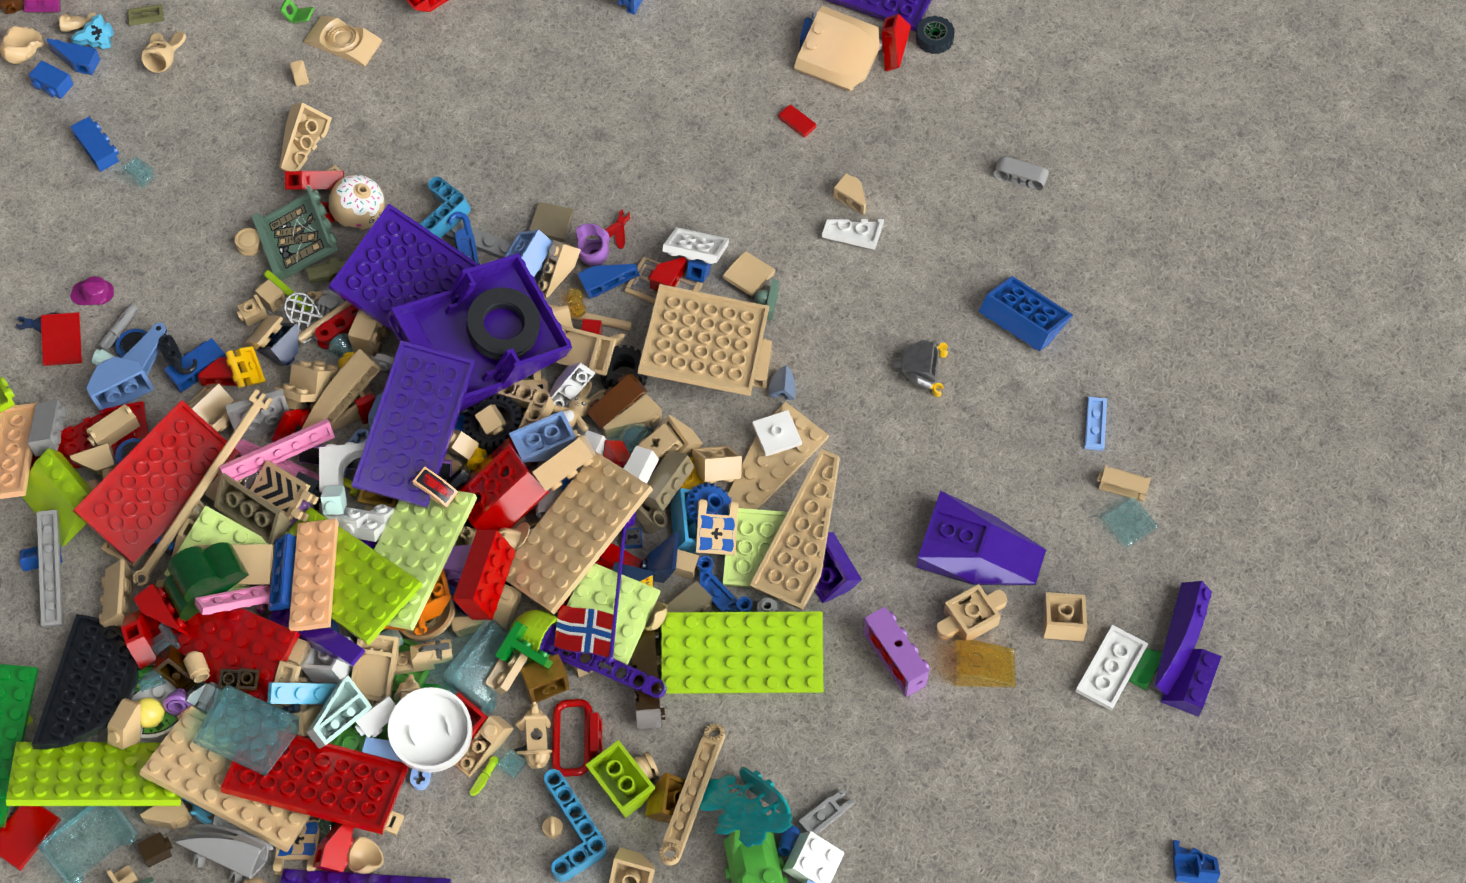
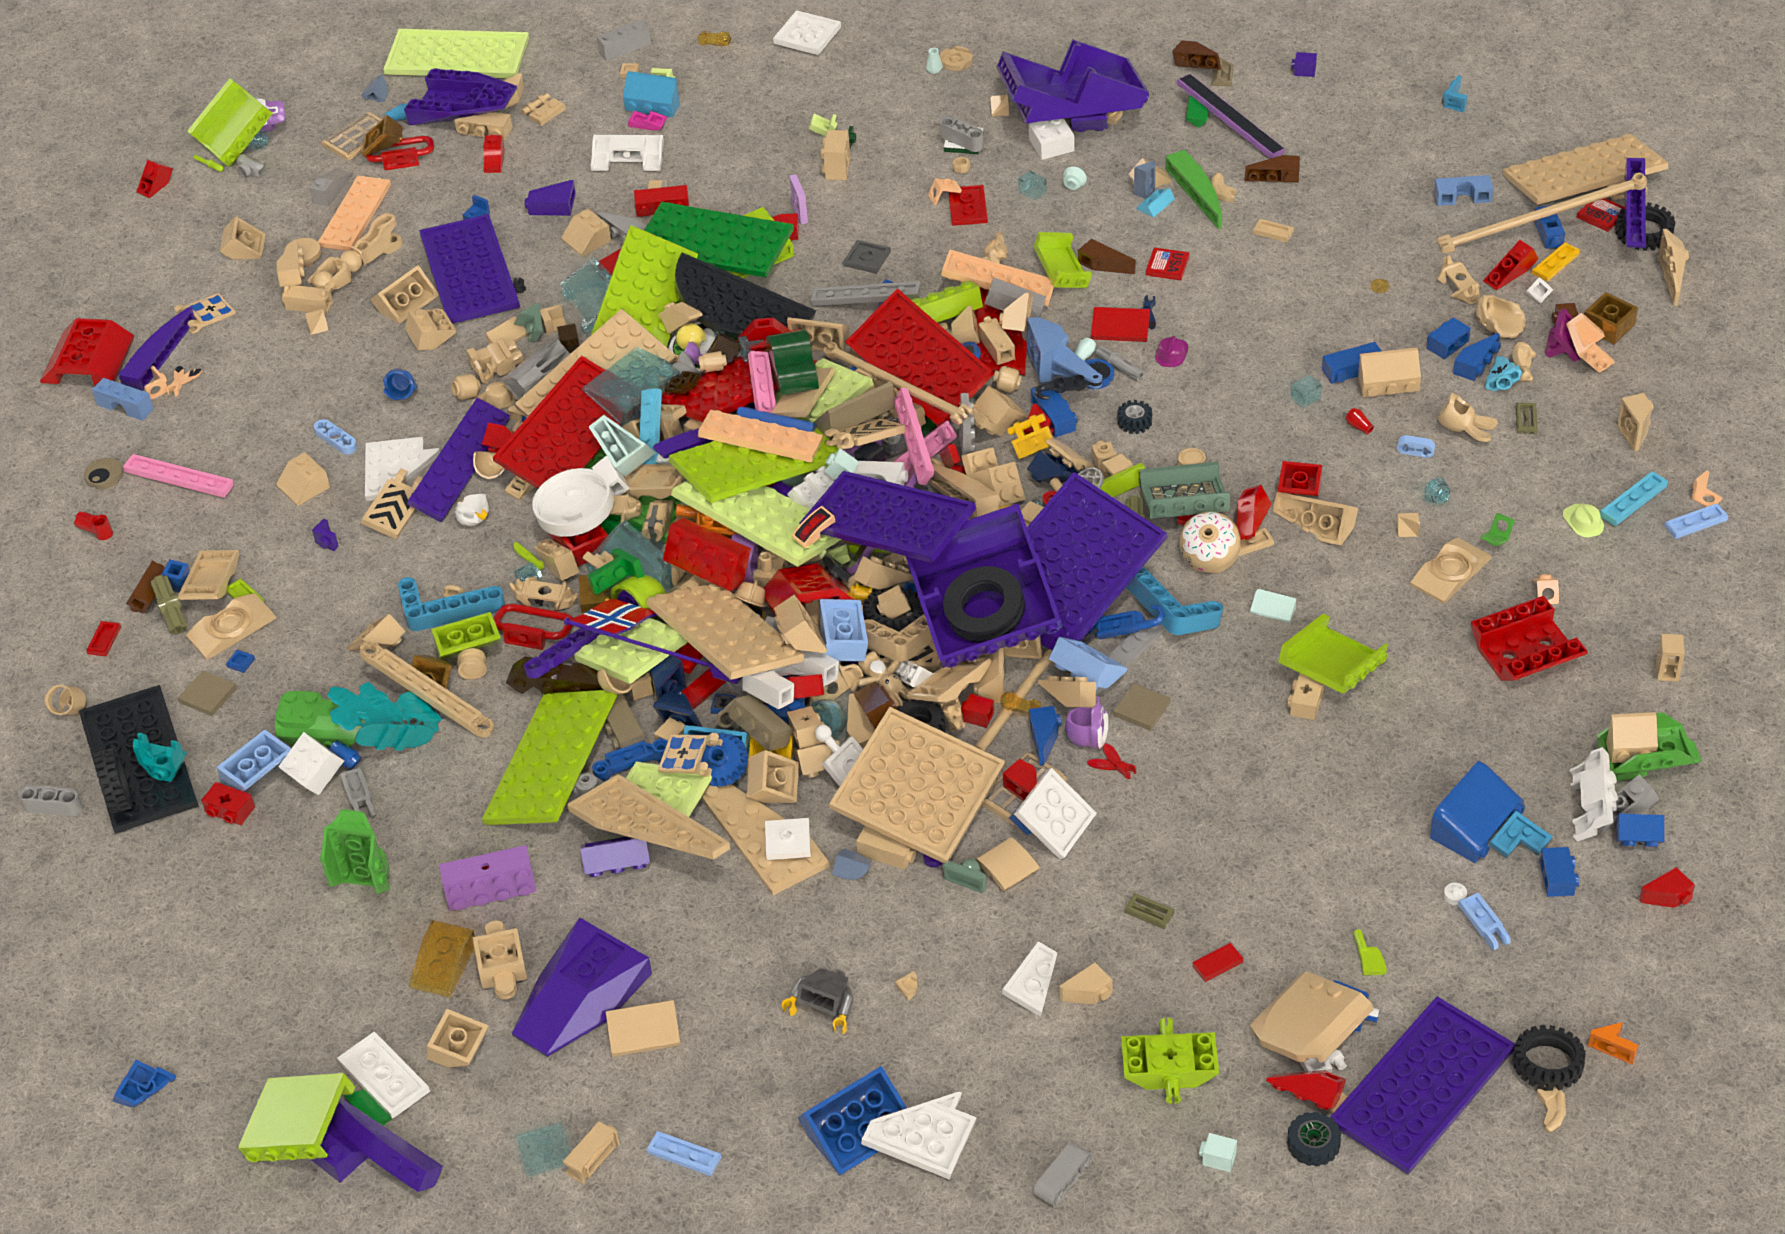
camera: 110 degrees right, 15 degrees down
none -> lime panel [238,1073,355,1163]
none -> bright green slope [320,809,390,893]
none -> white hair [455,493,489,526]
none -> tan tile [606,1000,681,1057]
none -> white plate [815,725,863,786]
none -> white wing [861,1092,976,1180]
none -> tan tile [895,971,918,1000]
none -> tan head [992,366,1022,393]
none -> tan slope [999,293,1033,331]
none -> black wheel [1117,400,1152,434]
none -> lime slope [1121,1017,1219,1104]
none -> olive tile [1124,893,1175,930]
none -> light aqua brick [1199,1133,1237,1172]
none -> light aqua slope [1250,589,1296,623]
none -> red slope [1278,461,1322,496]
none -> lime panel [1278,613,1388,694]
none -> tan brick [1287,673,1324,720]
none -> red cone [1345,408,1374,435]
none -> lime piece [1353,929,1387,975]
none -> tan slope [1358,348,1421,397]
none -> light blue beam [1397,435,1436,458]
none -> clear light blue cone [1424,478,1450,504]

